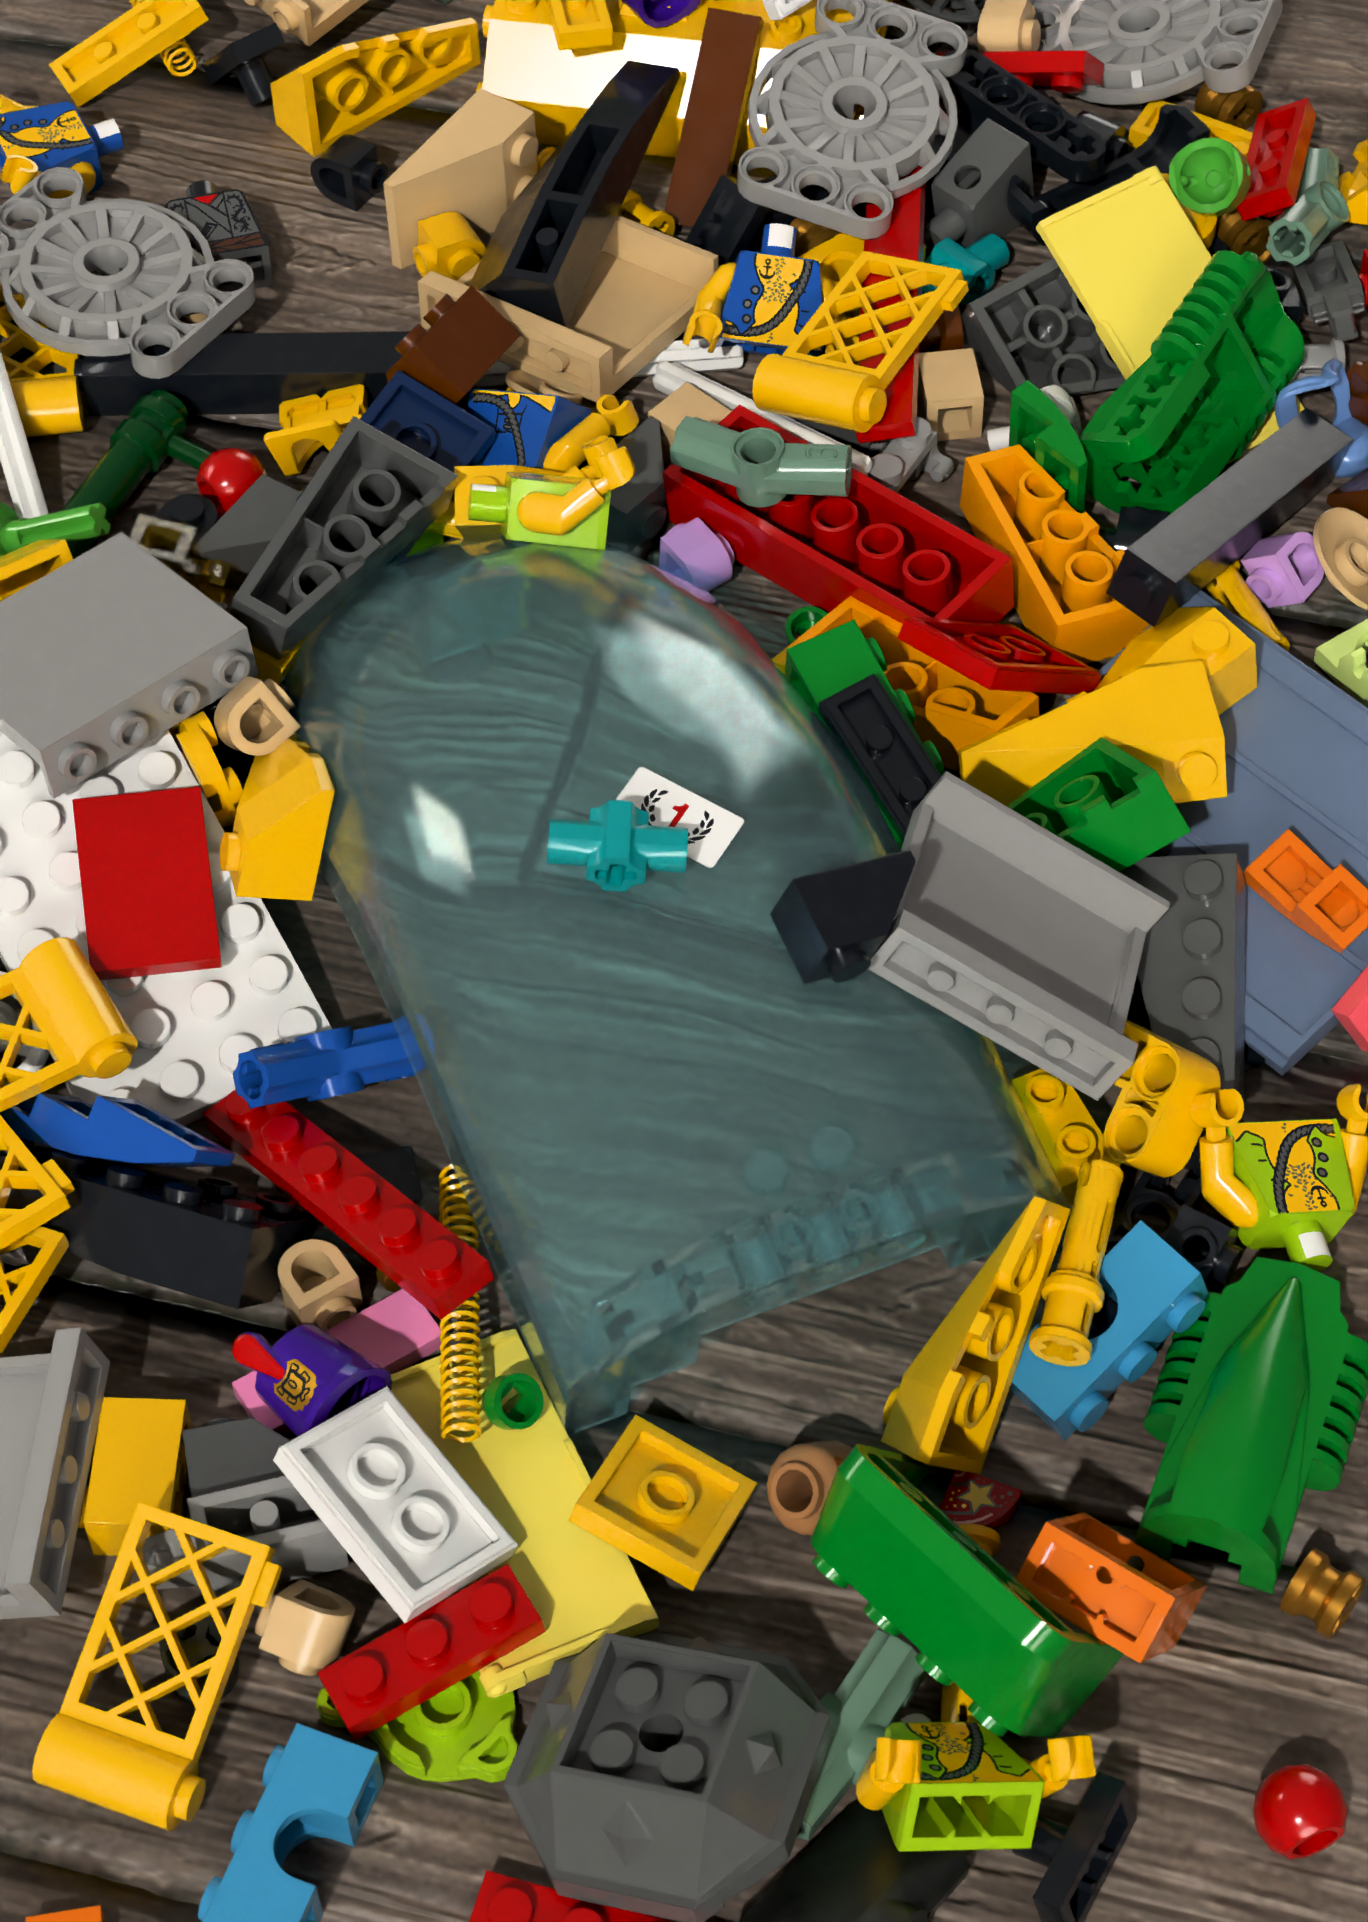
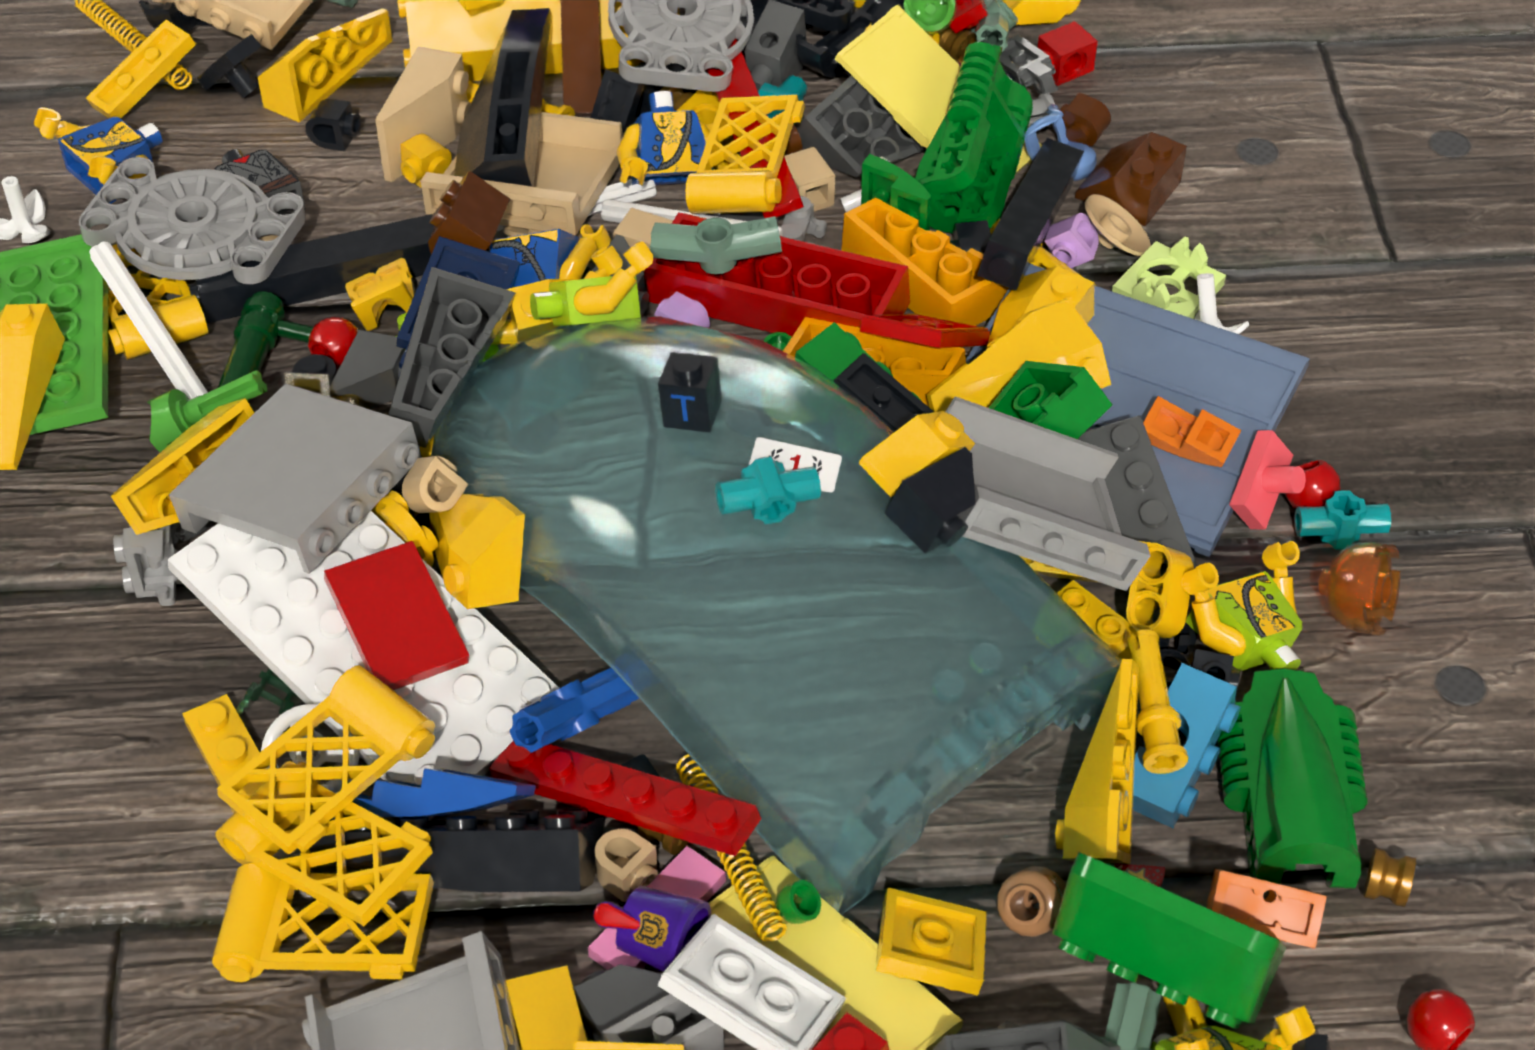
camera: 20 degrees left, 5 degrees down
none -> black brick [658,352,722,433]
none -> yellow slope [859,411,975,497]

